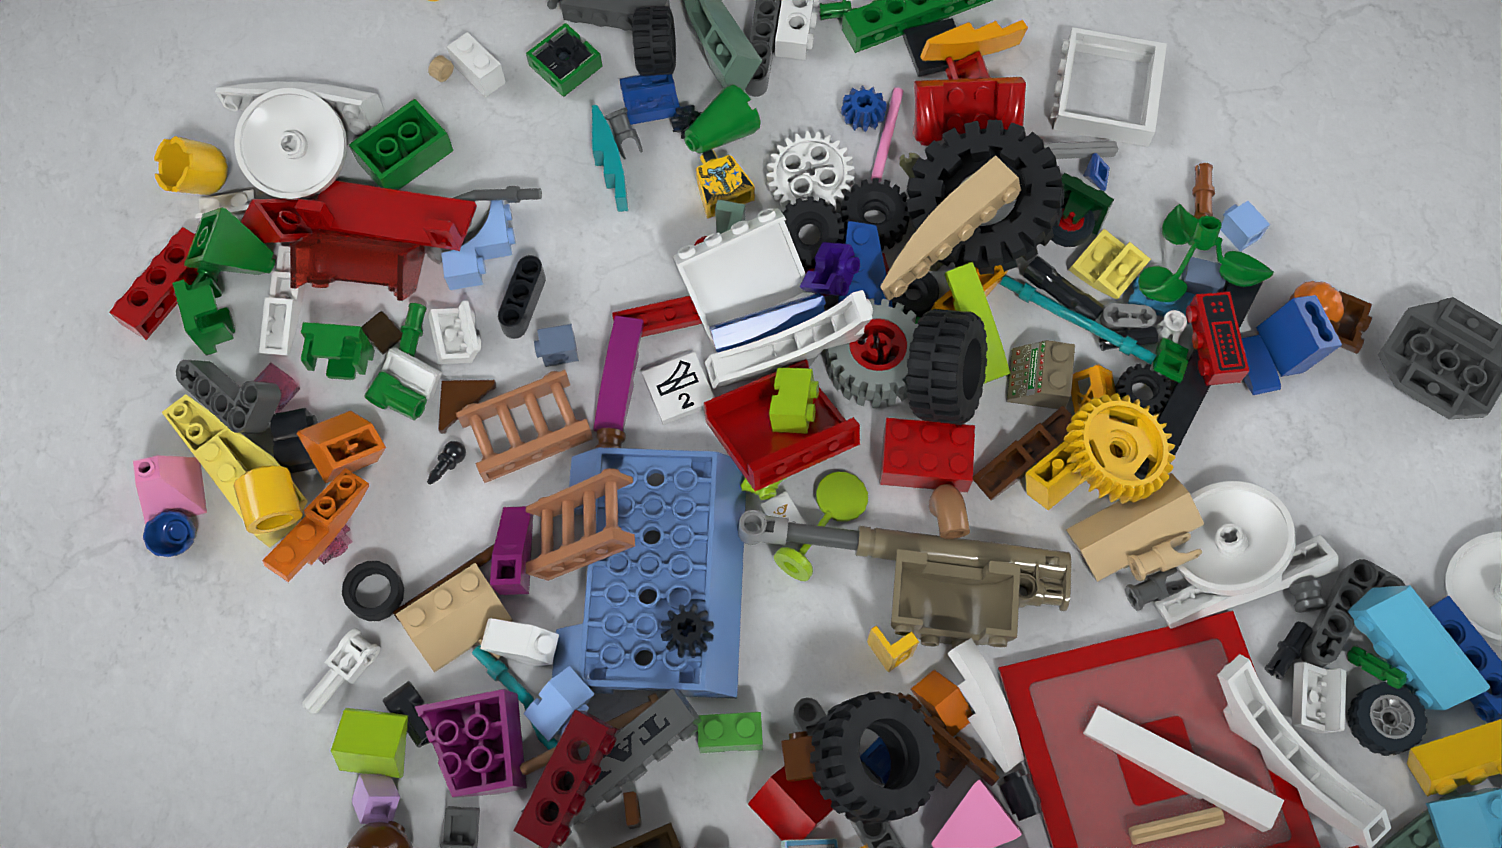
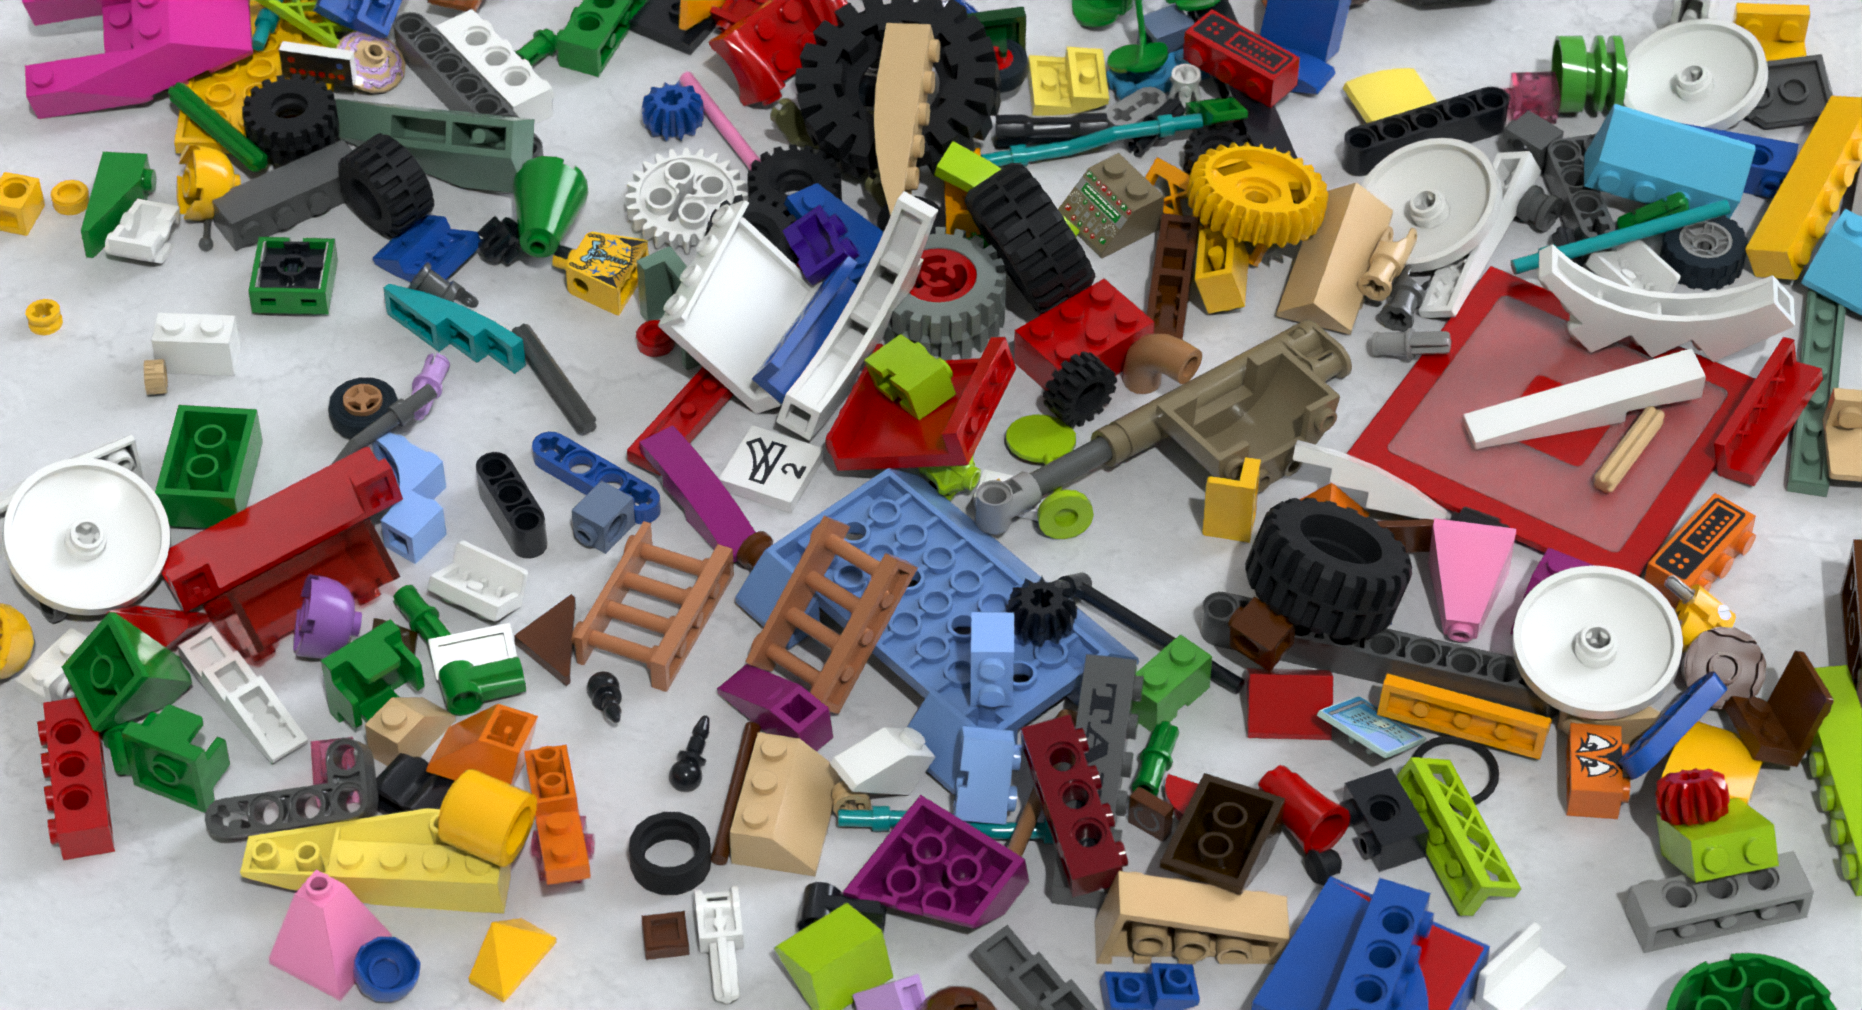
camera: 45 degrees left, 20 degrees down
none -> medium lavender cylinder [293,574,362,658]
none -> black wheel [328,377,398,439]
none -> tan slope [365,697,456,766]
none -> lavender axle [411,353,450,420]
none -> yellow slope [468,918,557,1003]
none -> dark grey axle [511,323,597,435]
none -> blue beam [532,431,661,524]
none -> reddish brown tile [641,911,690,960]
none -> black bar [669,715,710,792]
none -> light blue brick [970,612,1014,707]
none -> black tyre [1043,351,1117,428]
none -> black bar [1048,572,1245,694]
none -> green axle [1132,721,1179,796]
none -> red tile [1165,774,1198,821]
none -> black beam [1341,86,1510,177]
none -> light yellow slope [1343,68,1437,123]
none -> light grey axle [1372,328,1451,359]
none -> dark grey brick [1502,110,1564,174]
none -> clear pink brick [1504,72,1560,124]
none -> teal bar [1511,199,1731,275]
none -> bright green wheel [1551,35,1628,113]

